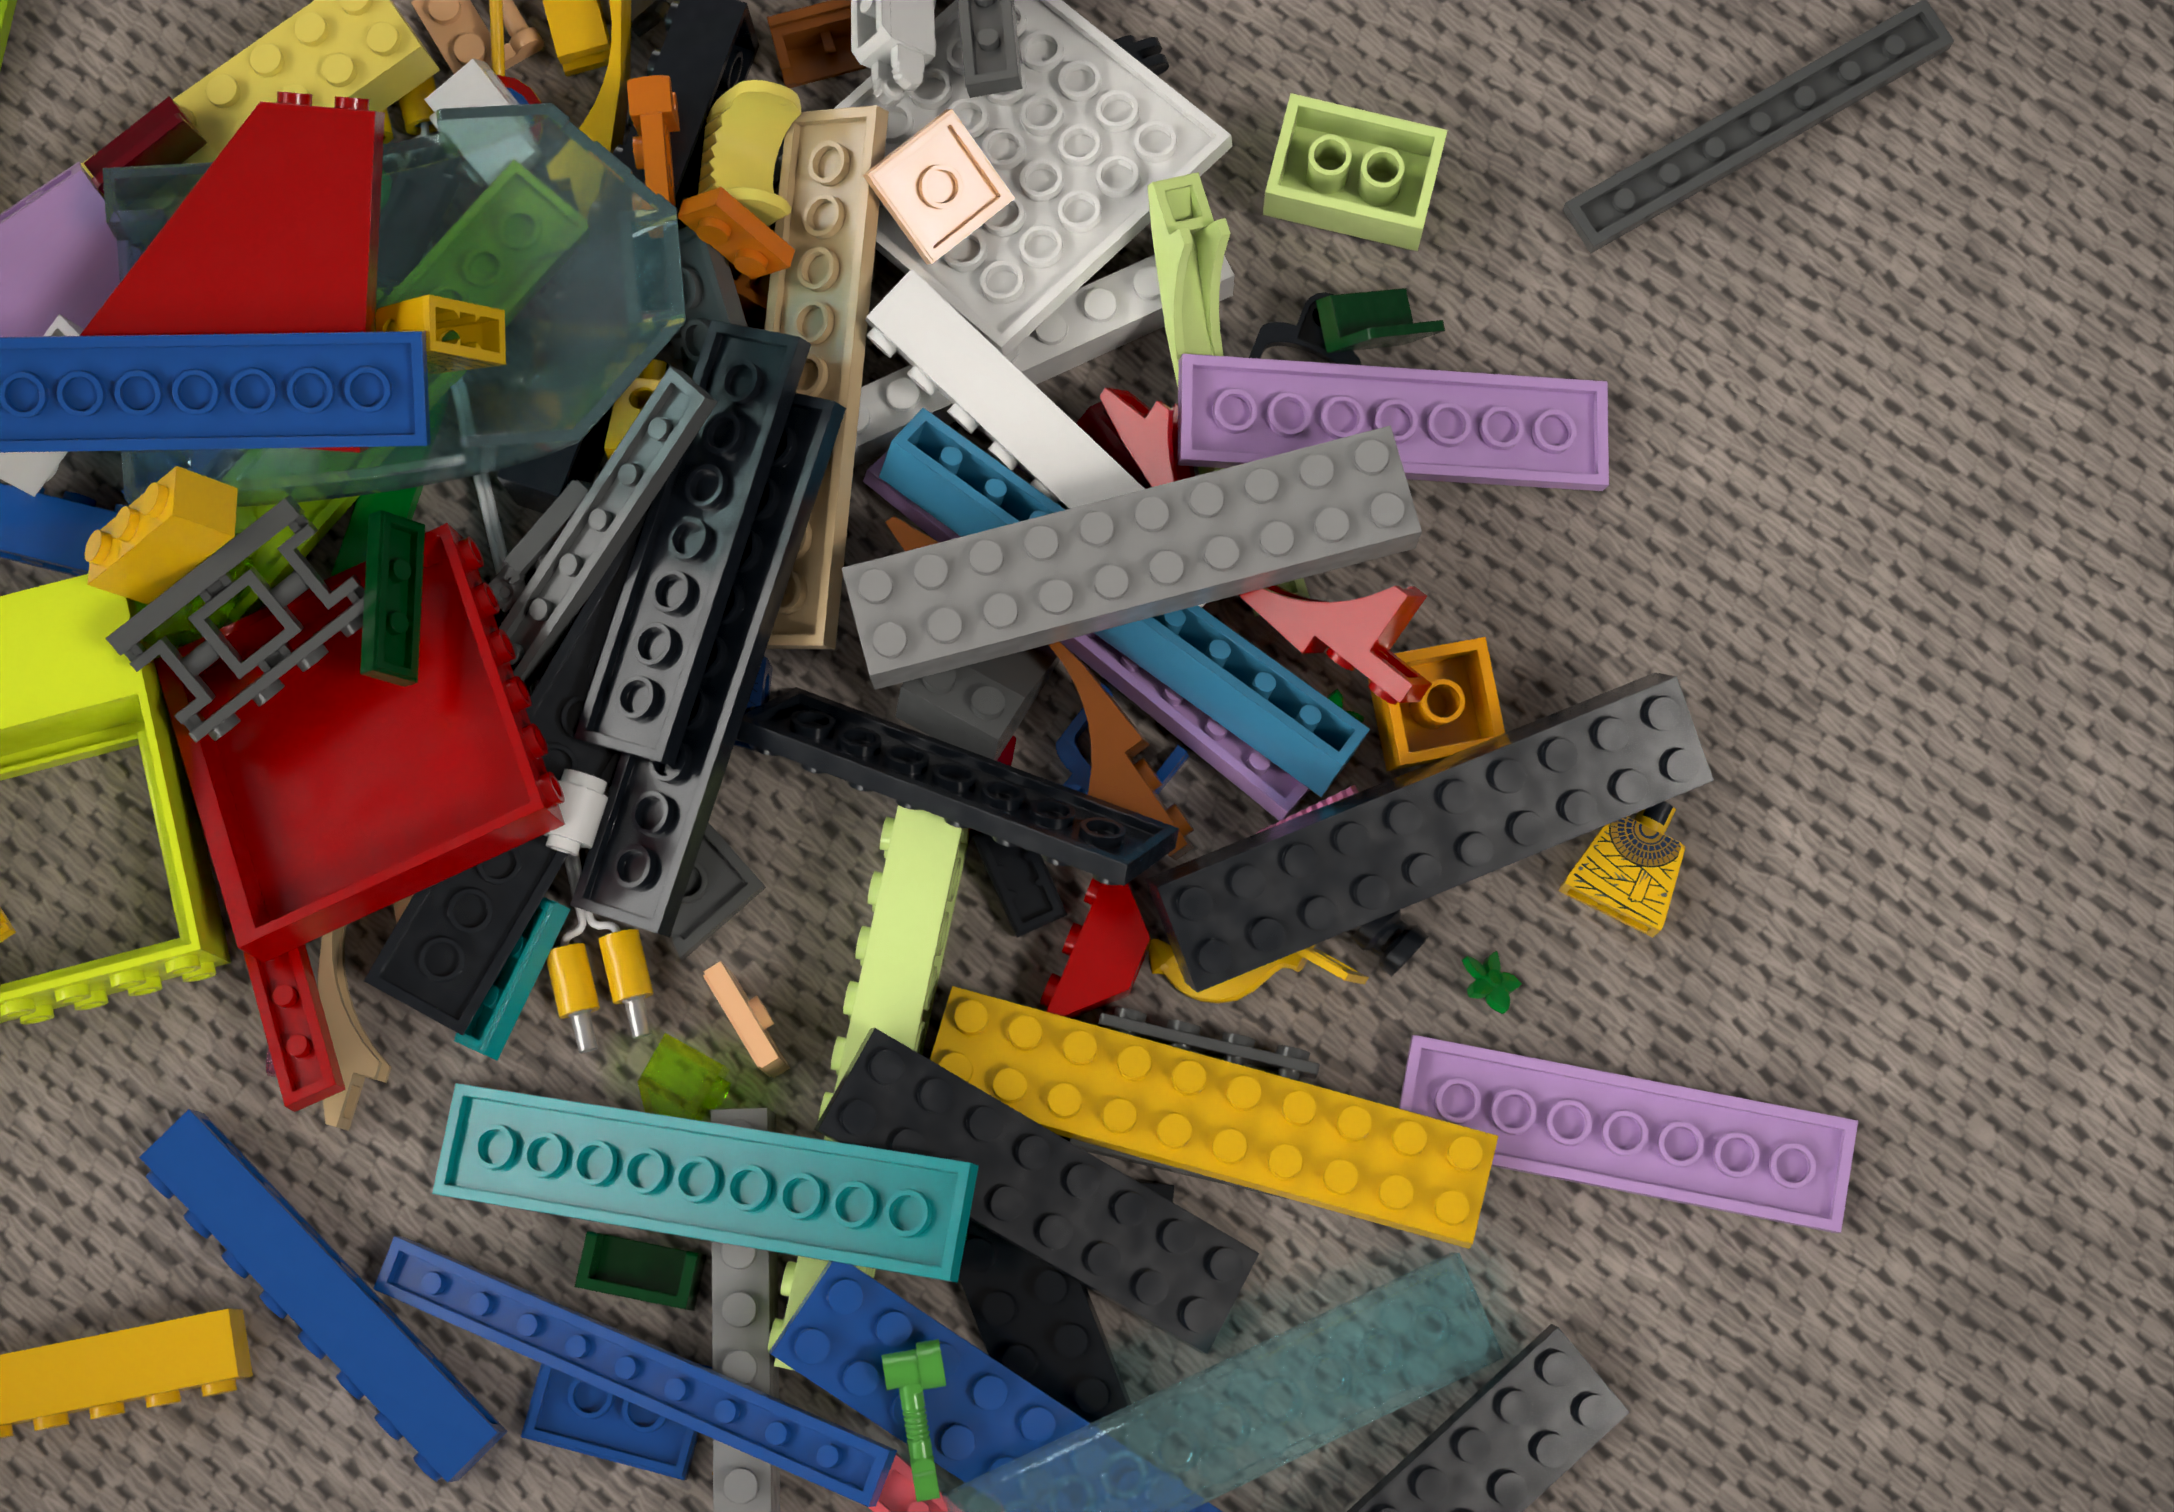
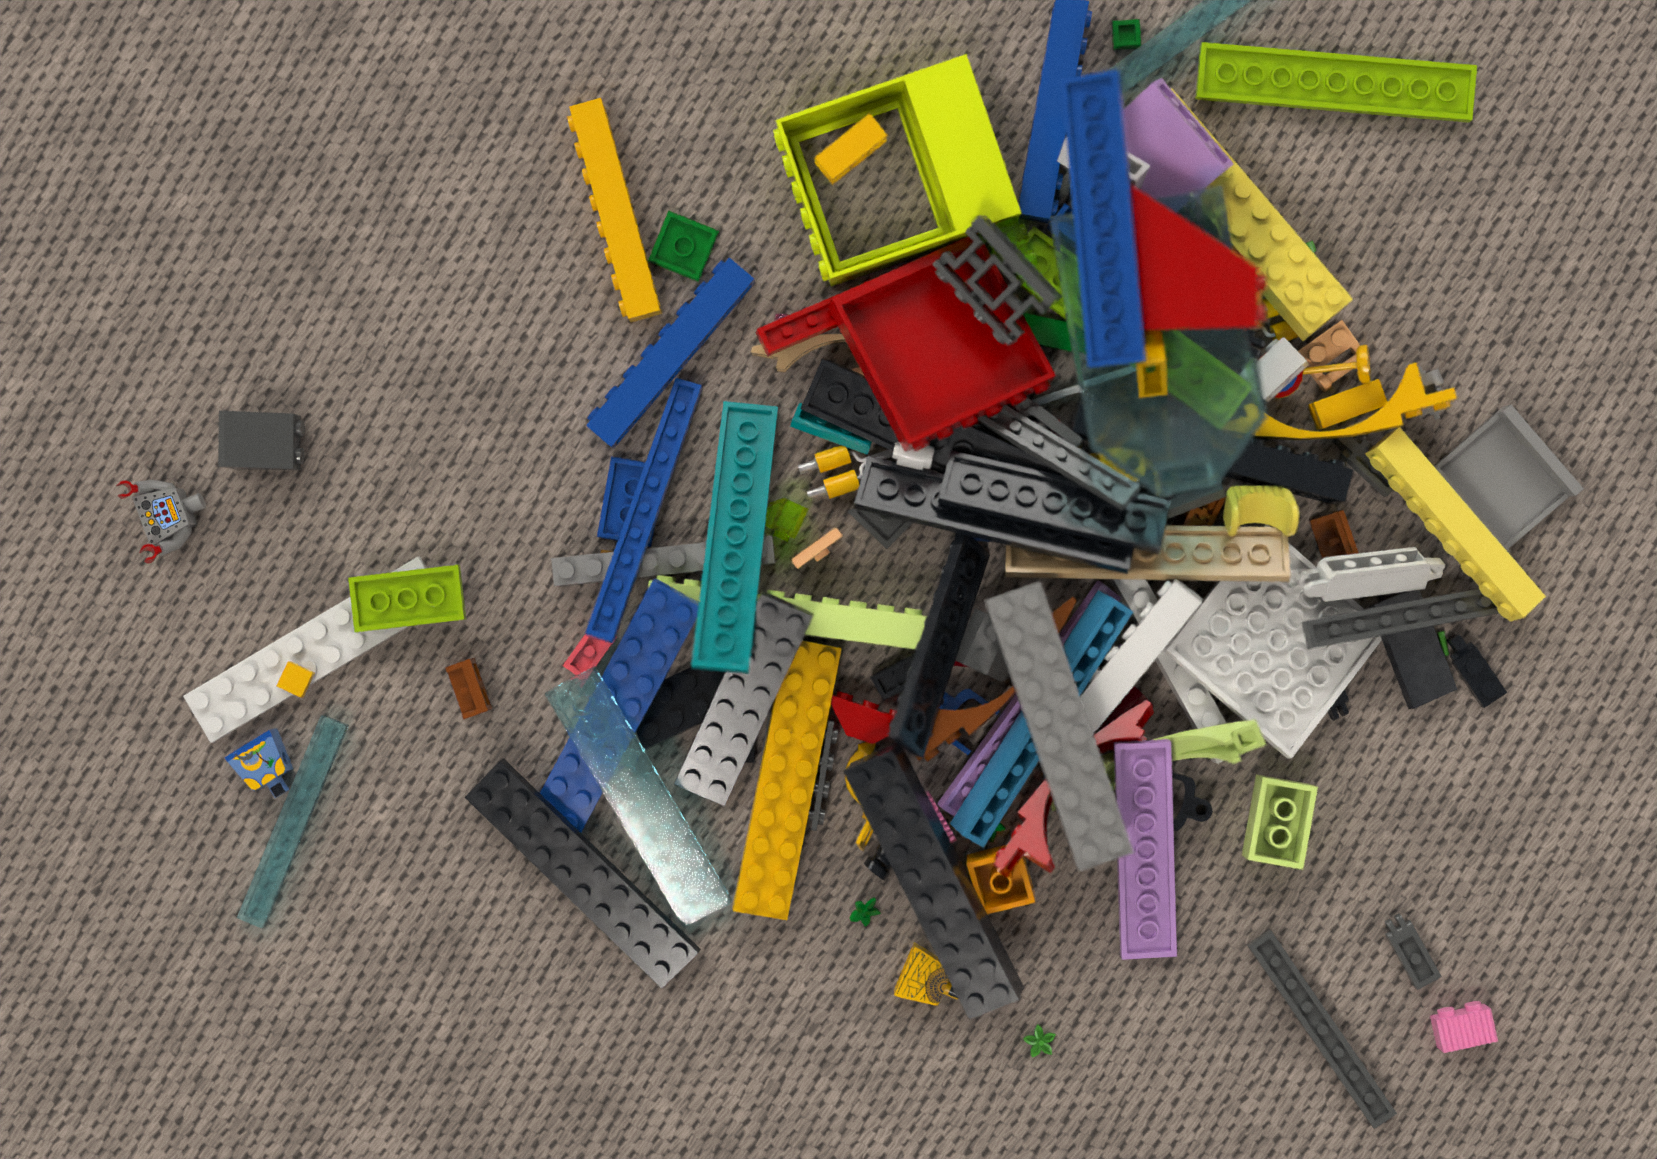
camera: 80 degrees right, 10 degrees up
dark red panel [84,96,207,210] -> none
yellow brick [85,466,238,605] -> none
dark green tile [360,510,425,687] -> none
dark green panel [574,1231,707,1311] -> none
orange plate [627,75,680,239] -> none
orange plate [677,187,795,280] -> none
light nougat plate [863,109,1015,264] -> none
bright green brick [881,1339,946,1502] -> none
dark green panel [1316,288,1445,354] -> none
lavender plate [1399,1035,1858,1233] -> none
none -> green tile [648,210,720,283]
none -> bright green plant [1023,1024,1056,1057]

